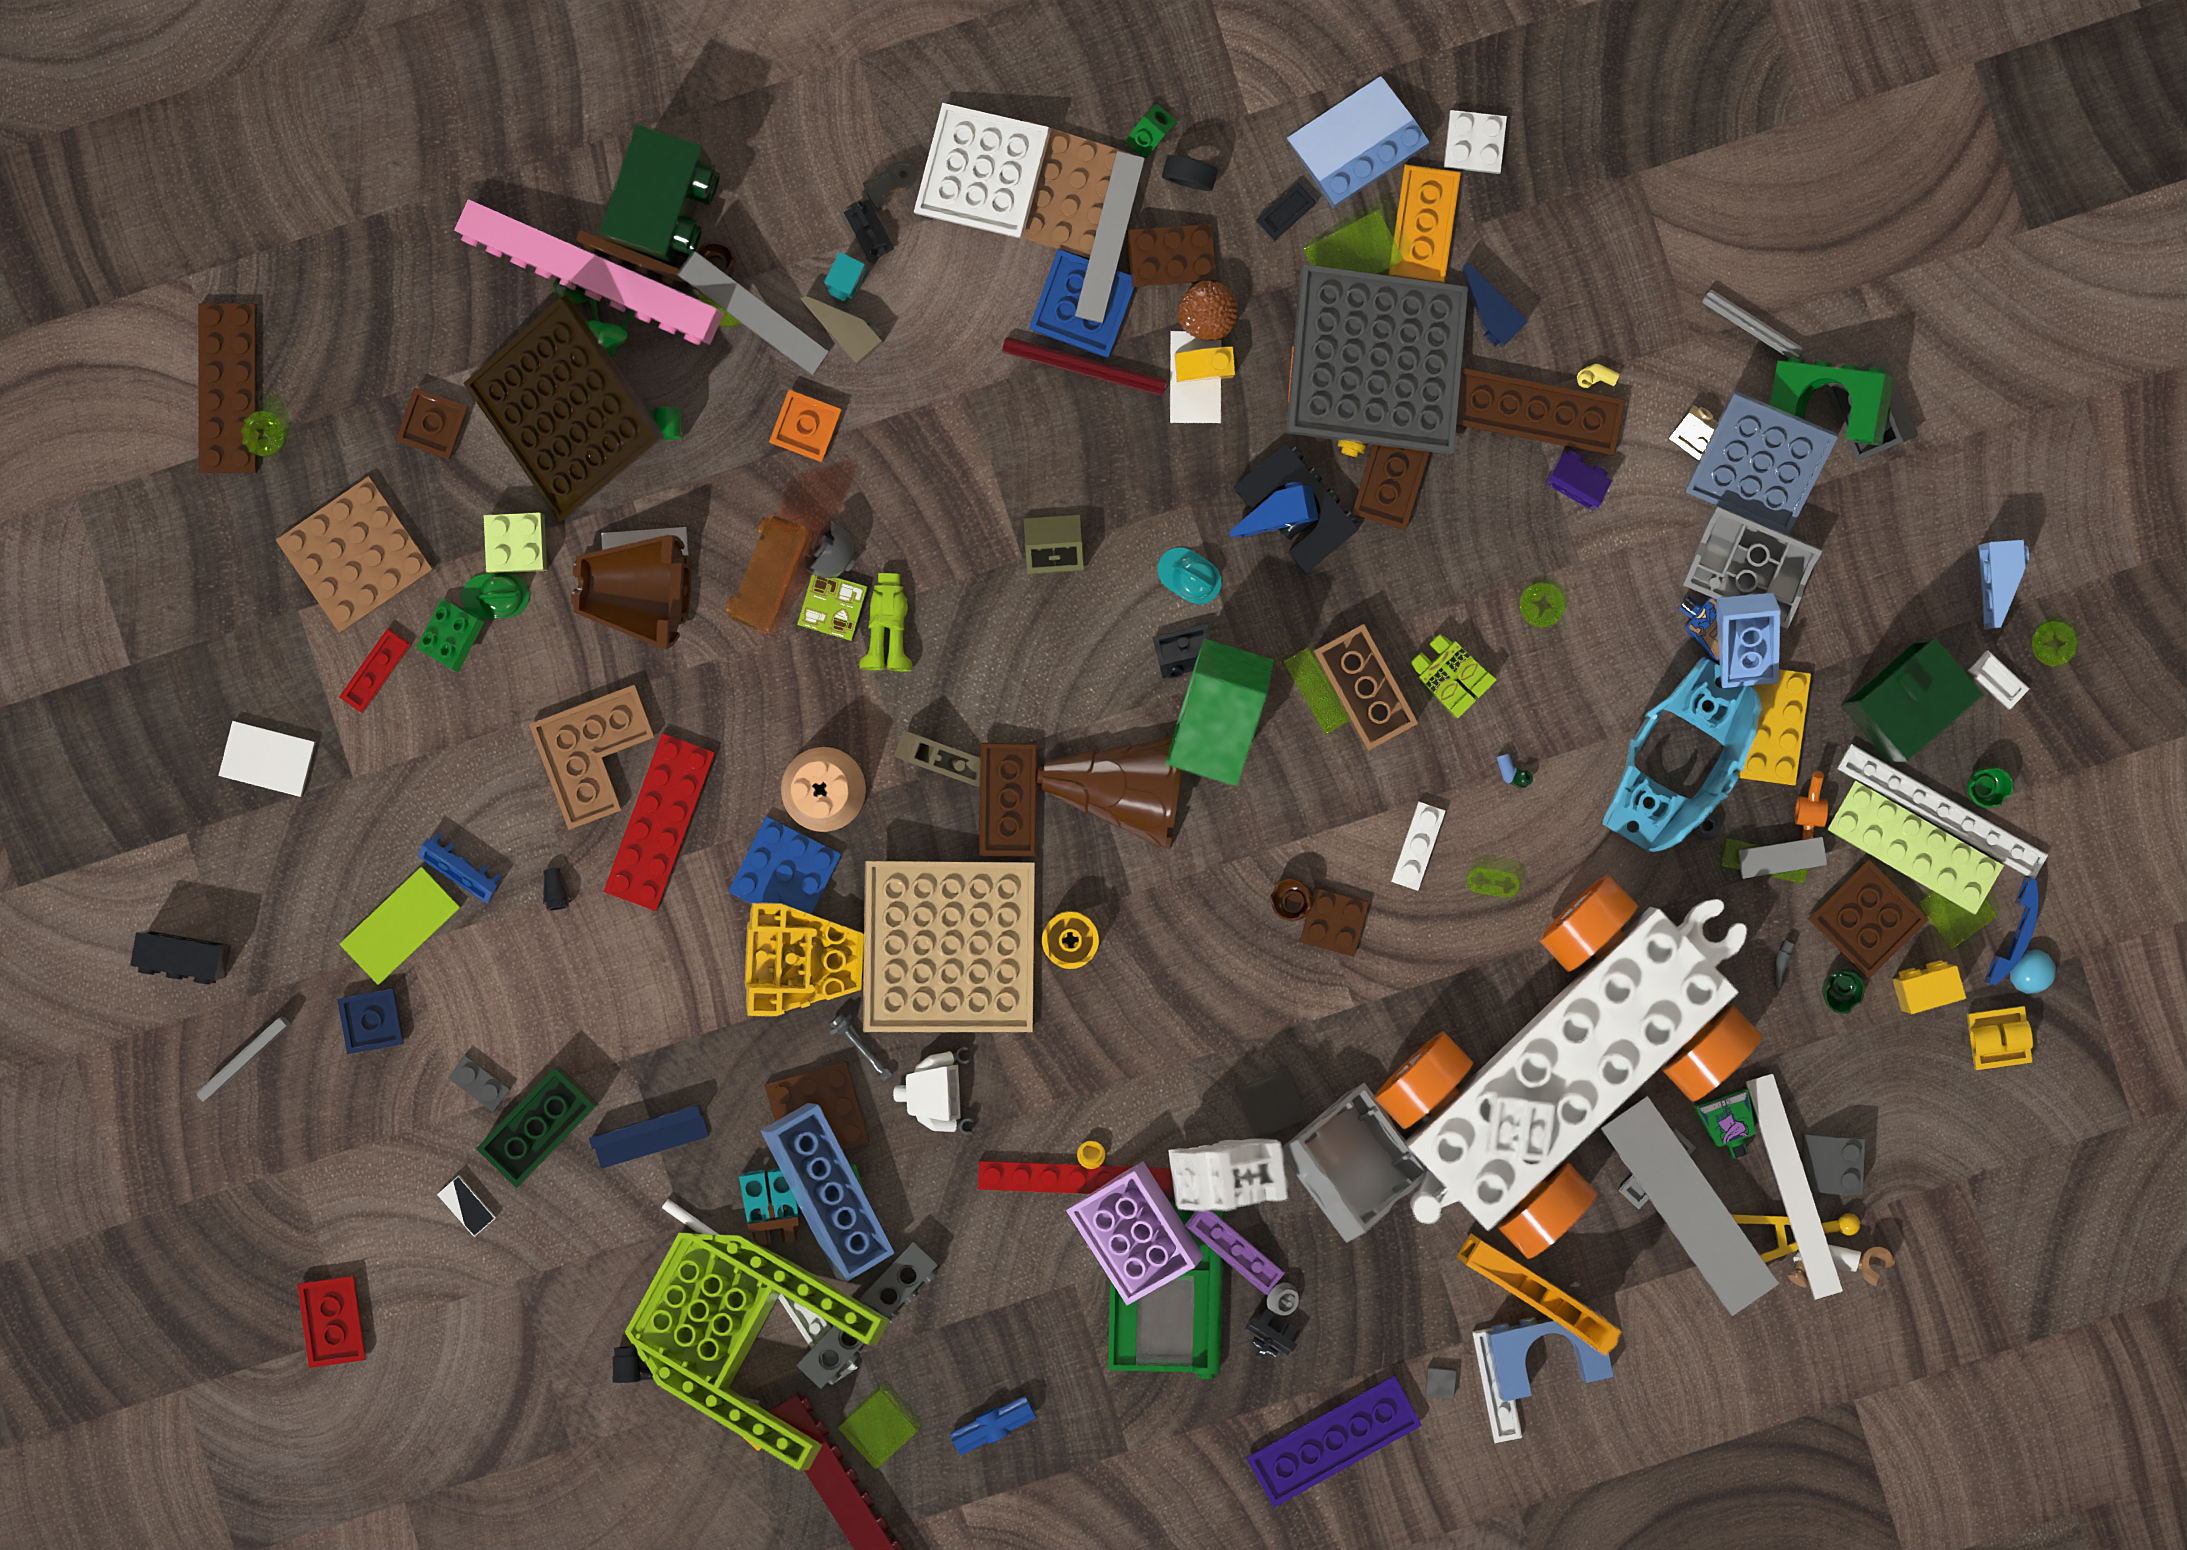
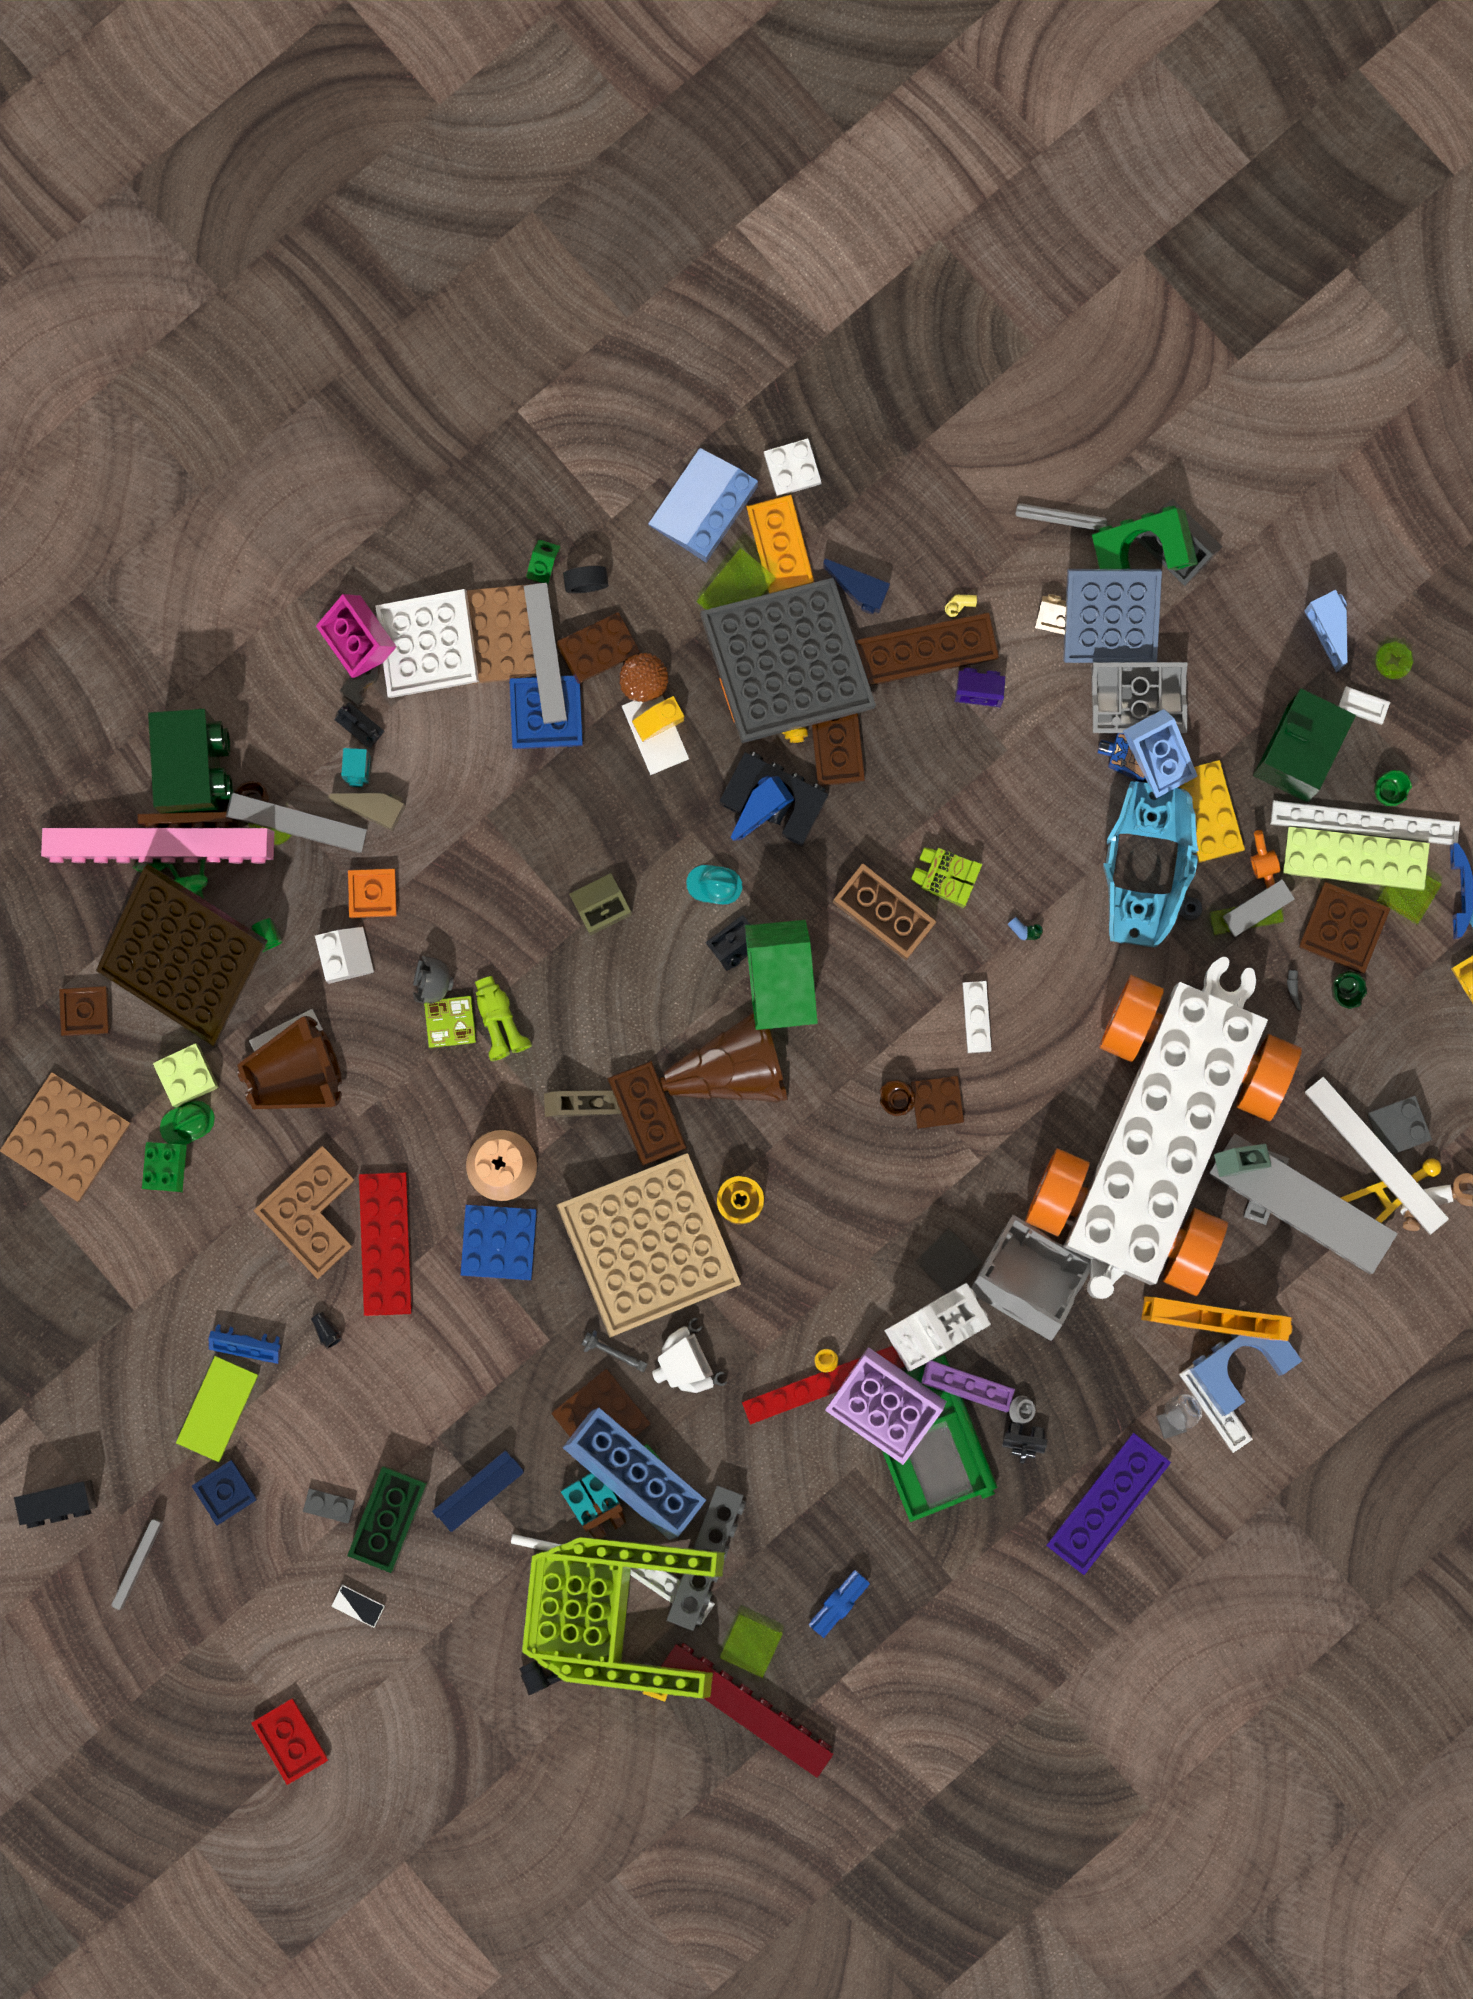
camera: 25 degrees left, 5 degrees down
white tile [219,721,316,797] -> none
red tile [339,628,412,713] -> none
clear orange windscreen [725,514,816,637] -> none
yellow wedge [745,903,864,1016] -> none
dark red axle [1002,337,1167,396] -> none
black tile [1256,182,1317,242] -> none
clear neon green tile [1283,648,1350,735] -> none
clear neon green beam [1466,868,1520,898] -> none
white slope [1485,1095,1555,1162] -> none
clear neon green gear [1520,583,1565,628] -> none
torso [1693,1087,1755,1159] -> none
yellow brick [1892,960,1966,1014] -> none
none -> white slope [315,927,374,984]
none -> dark pink slope [316,594,397,678]
none -> clear hair [1164,1394,1202,1430]
none -> sand green slope [1214,1144,1272,1177]

